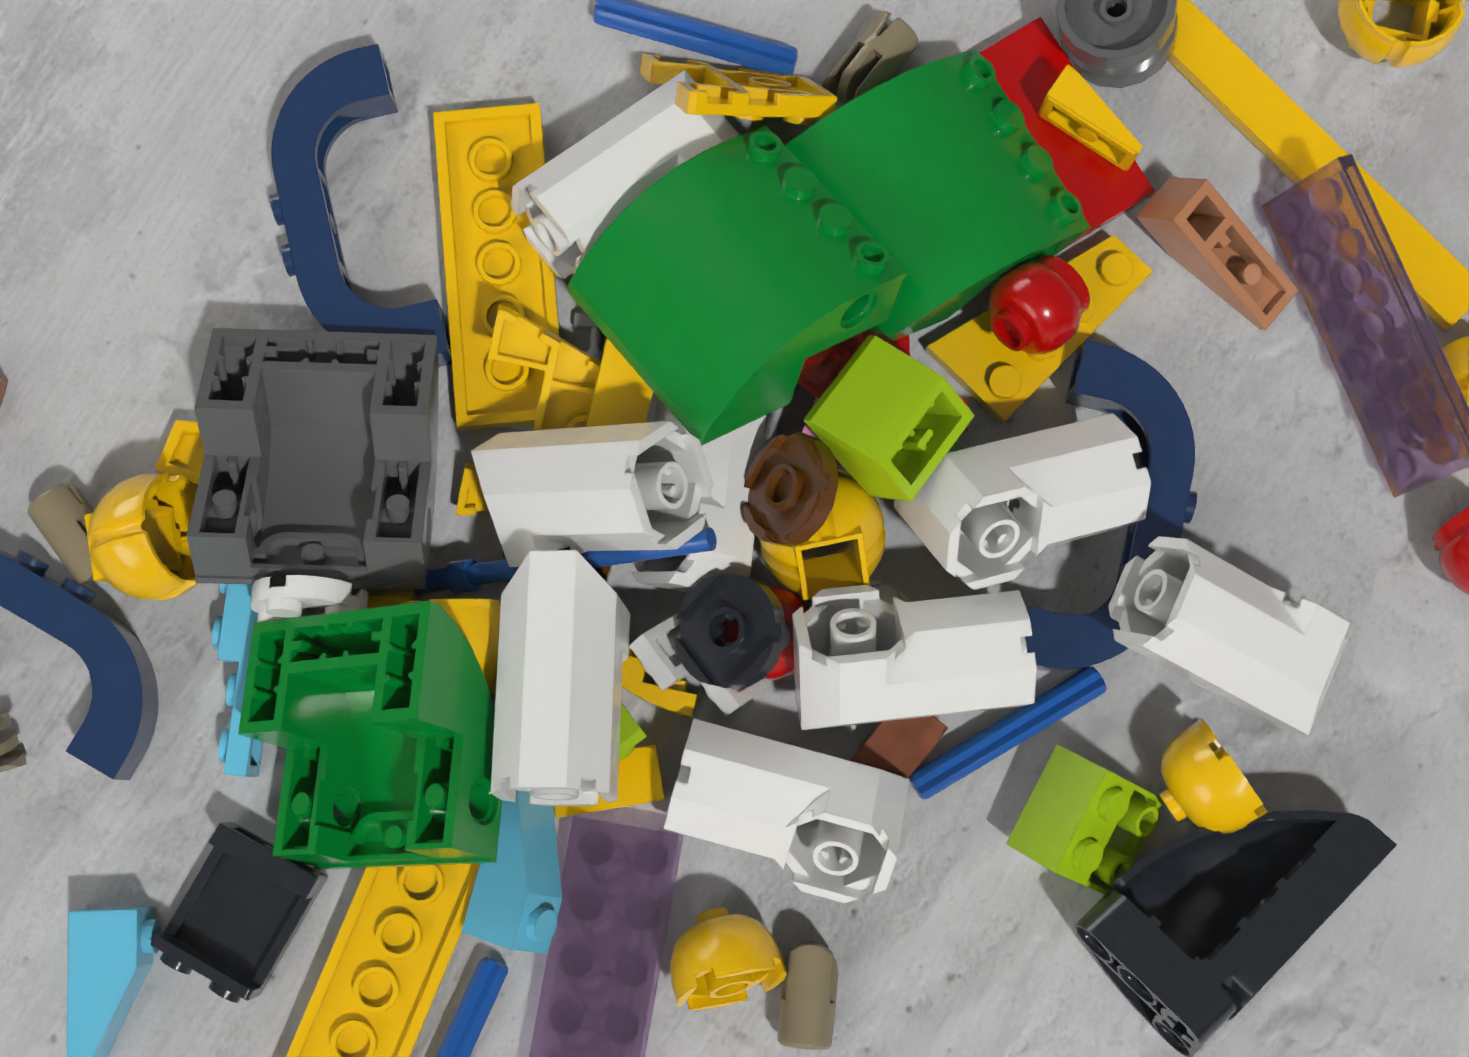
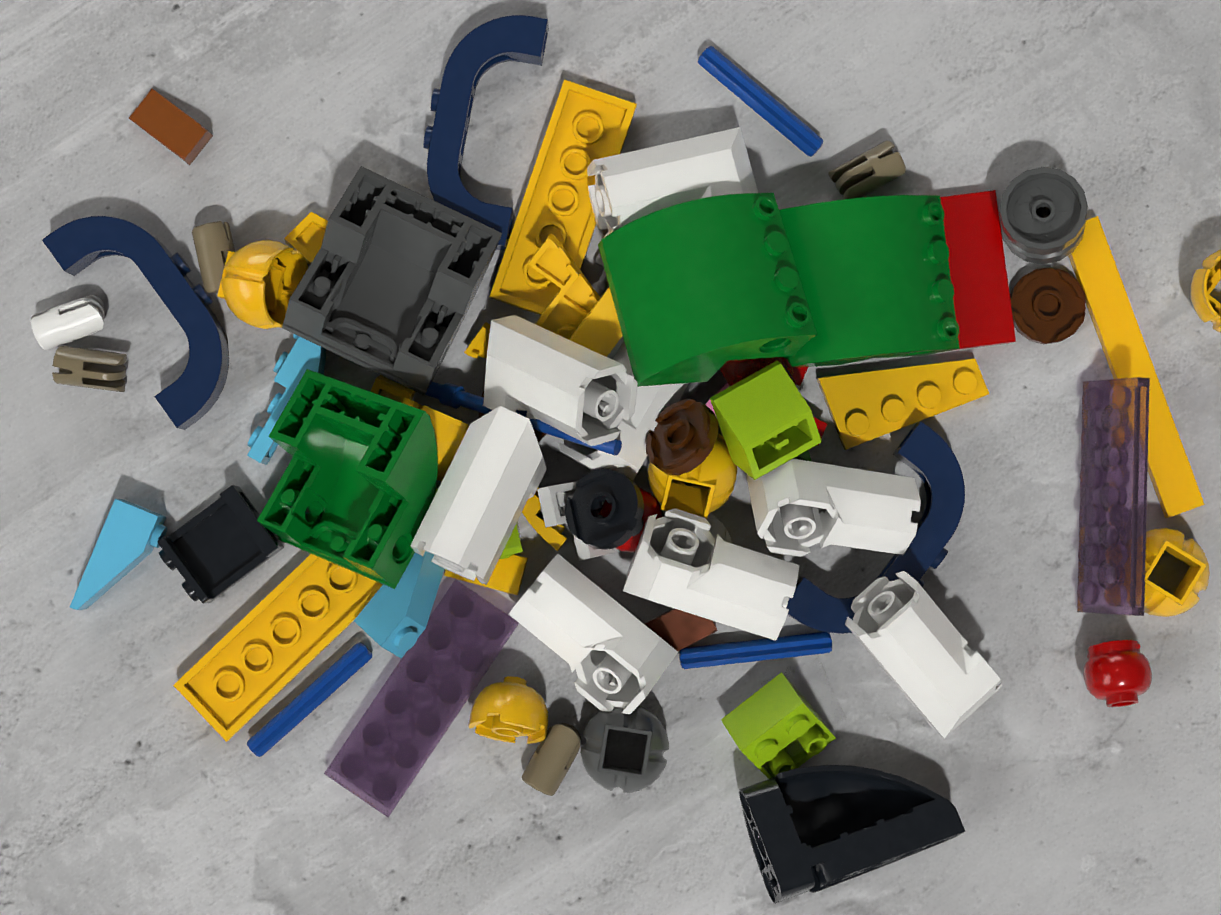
camera: 25 degrees right, 5 degrees up
white plate [250,575,368,622] -> none
yellow wing [640,53,837,125] -> none
red piece [989,255,1090,355] -> none
yellow slope [1038,64,1143,171] -> none
nougat slope [1136,177,1299,330] -> none
yellow cylinder [1159,718,1268,834] -> none
none -> dark grey piece [580,706,669,793]
none -> reddish brown tile [1010,268,1086,345]

